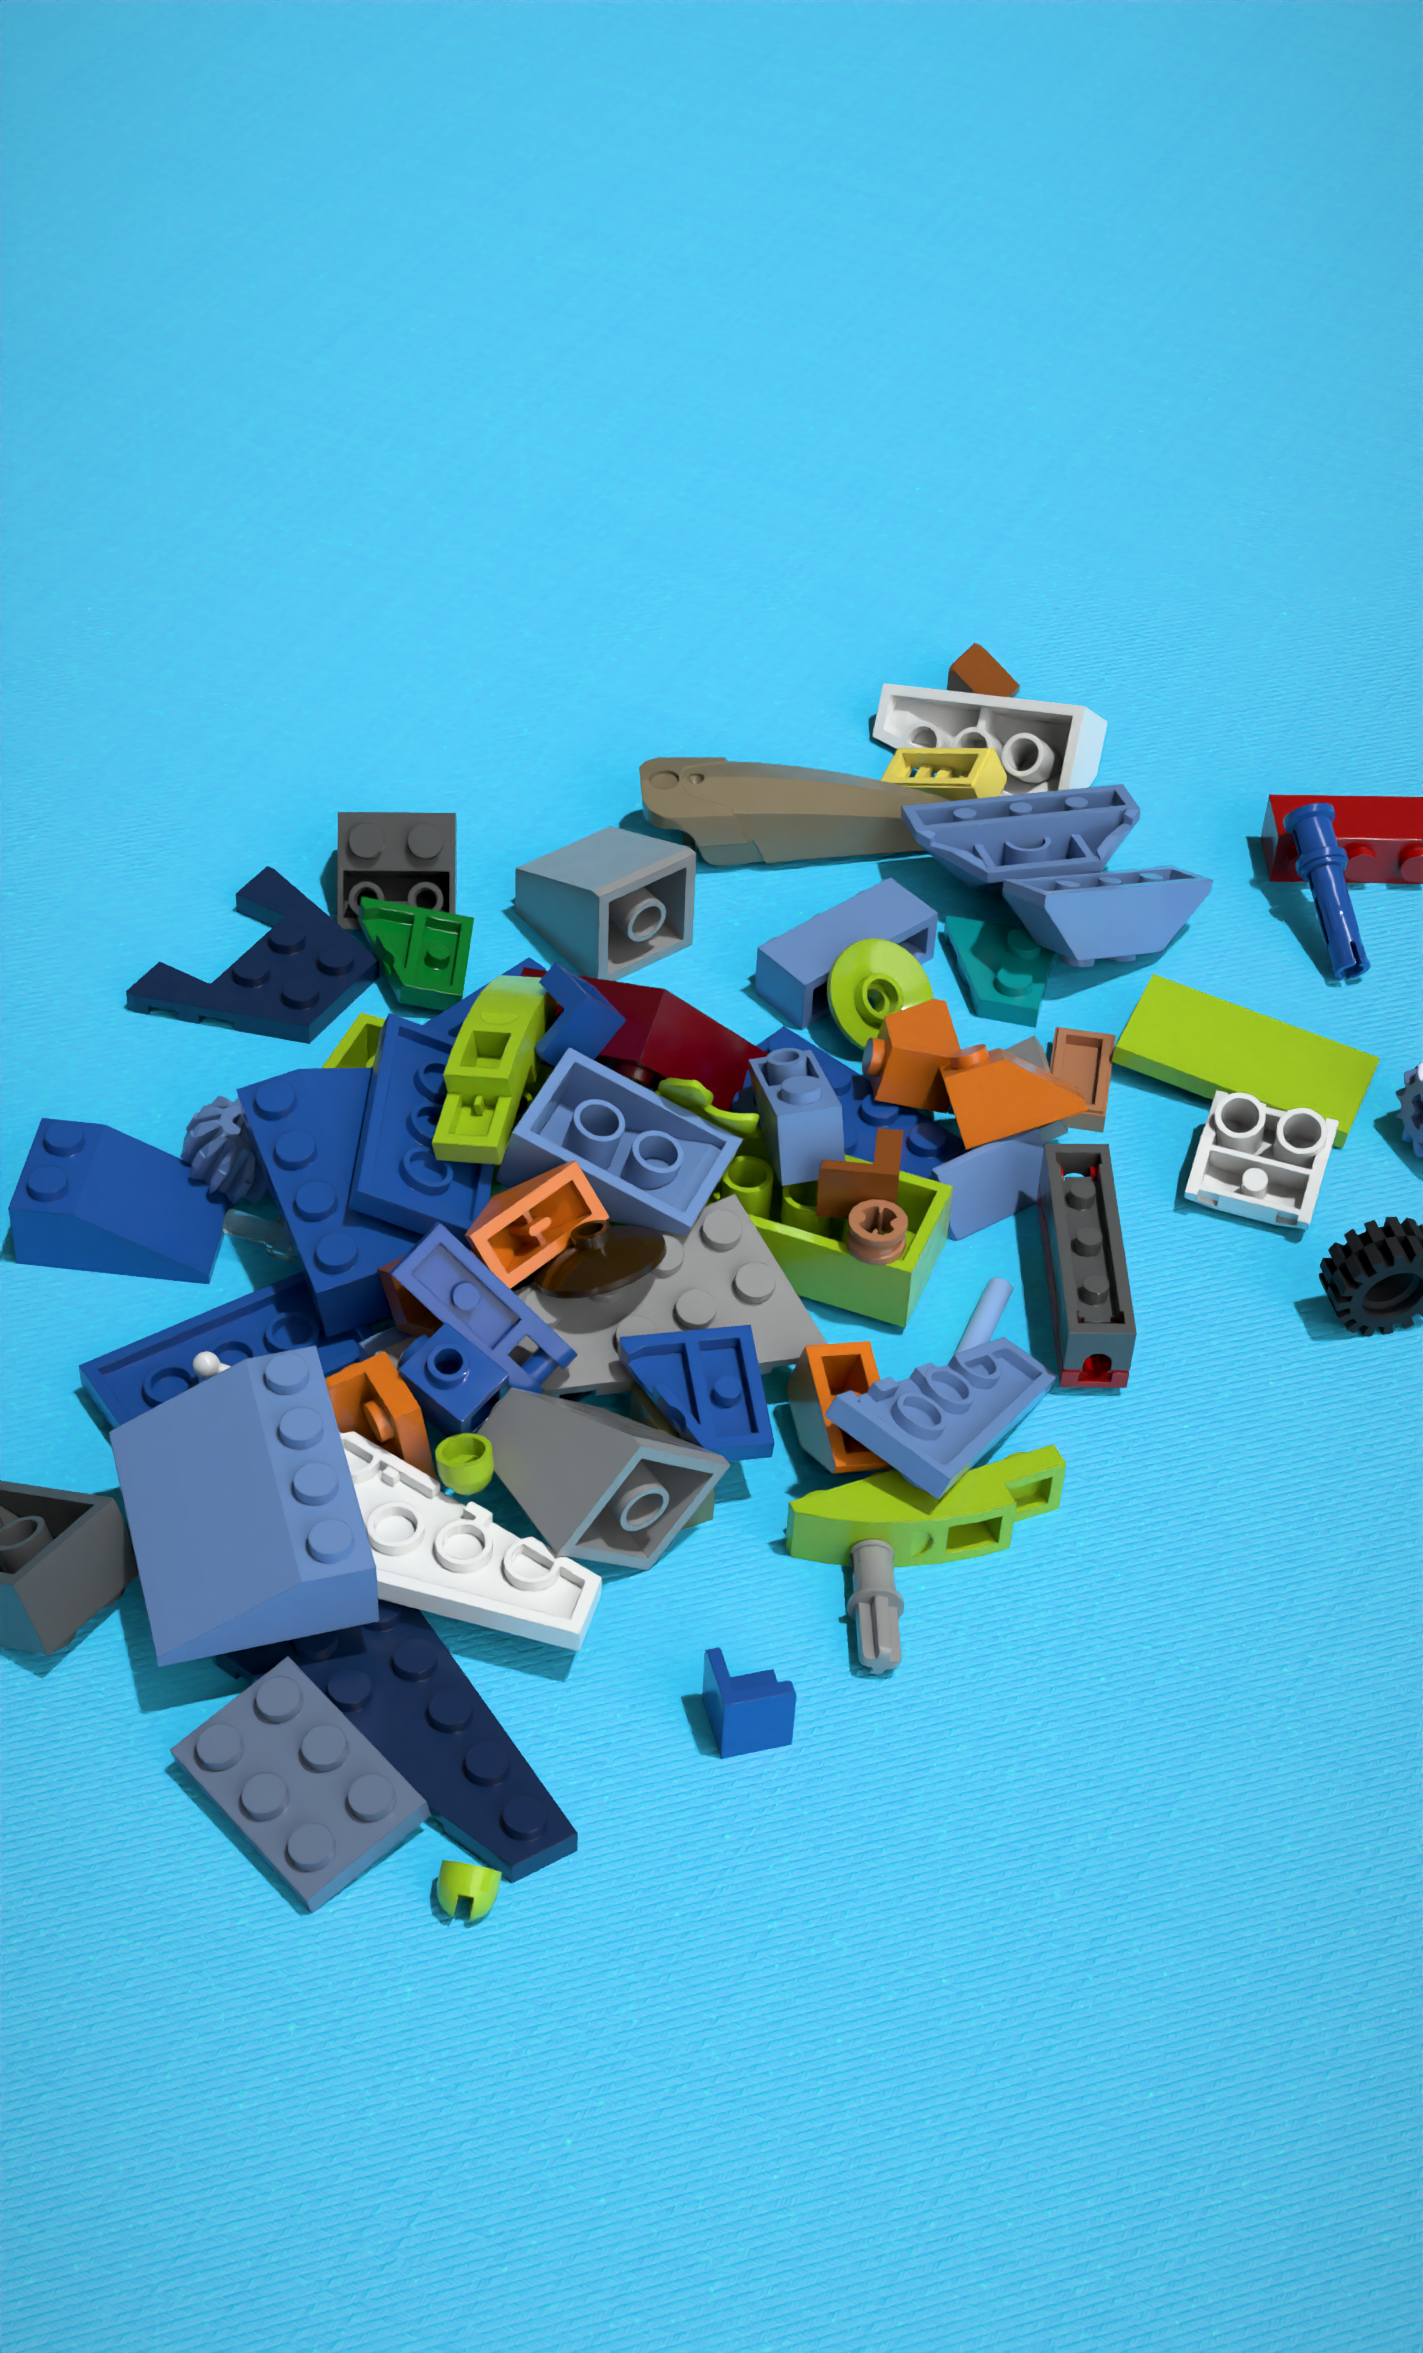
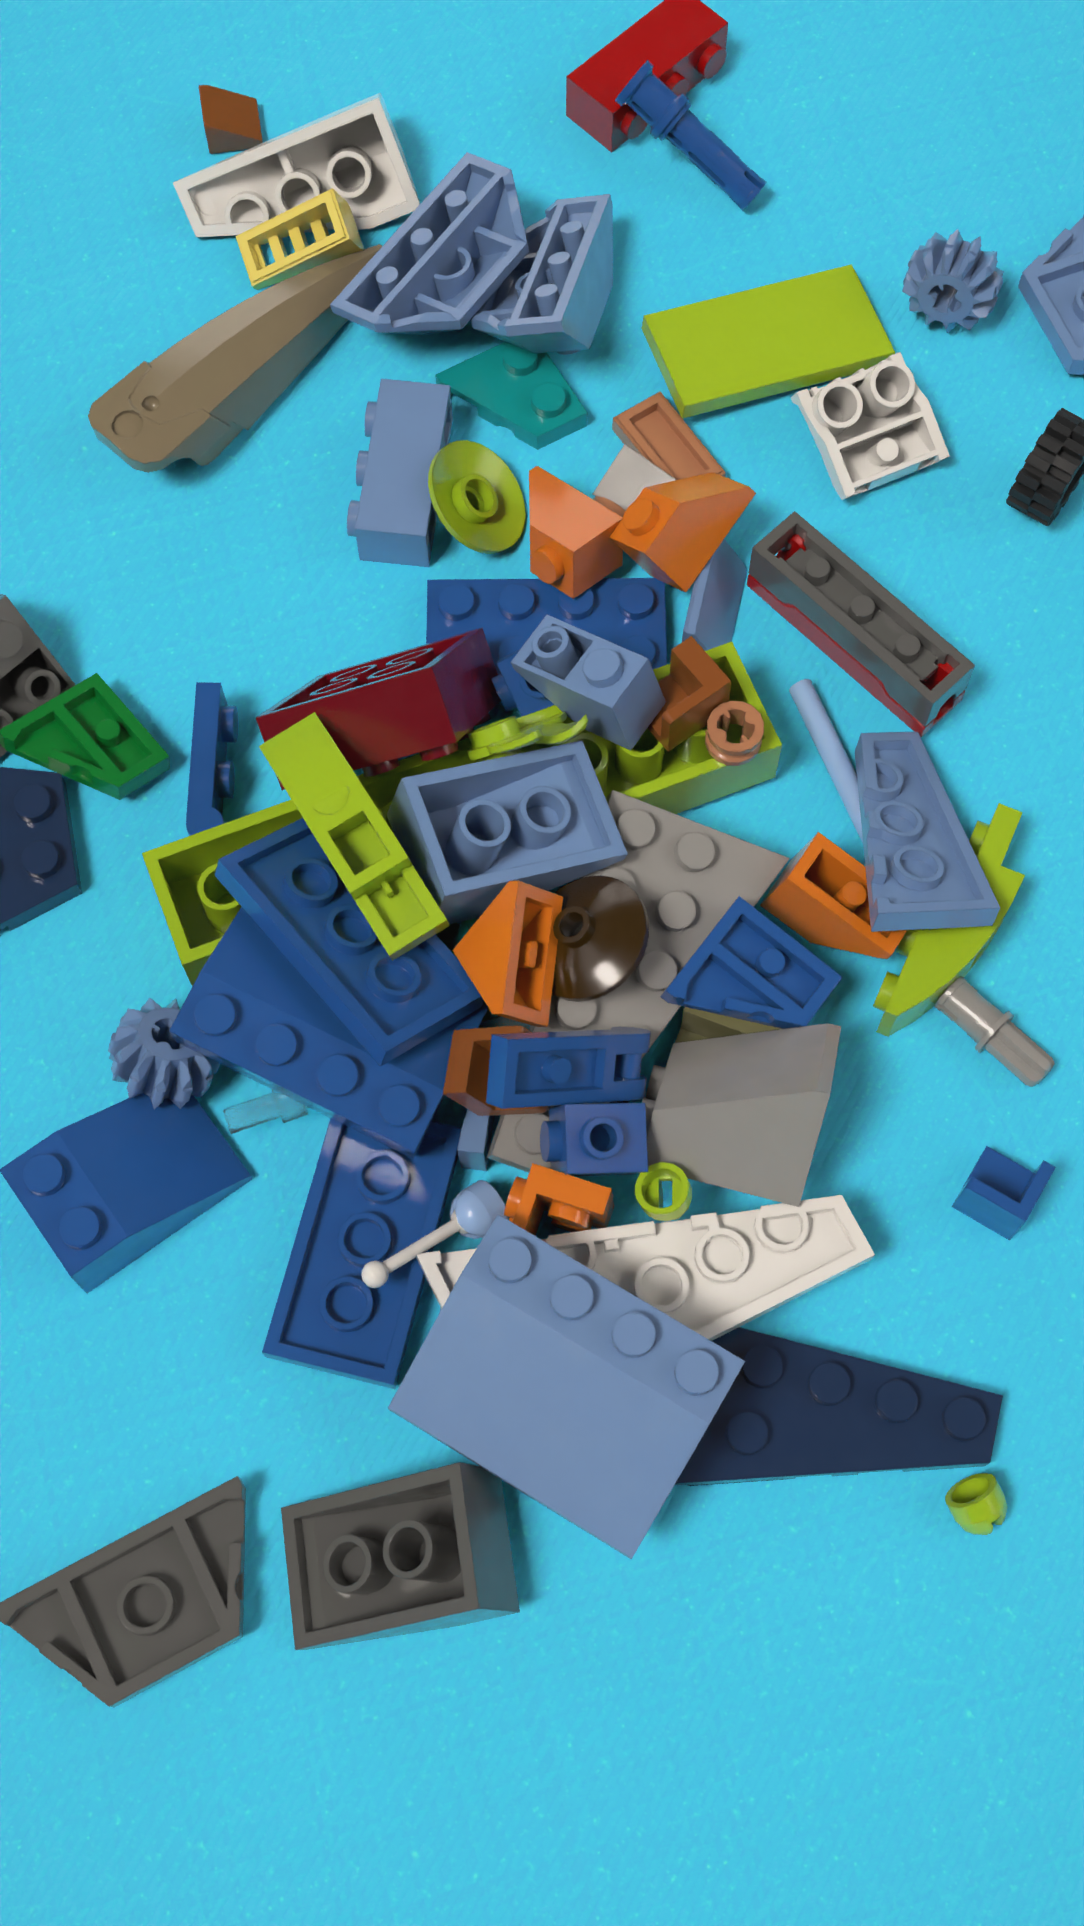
camera: 40 degrees left, 25 degrees up
sand blue plate [170,1656,431,1914] -> none
light grey slope [515,826,696,981] -> none
blue panel [534,962,626,1067] -> none

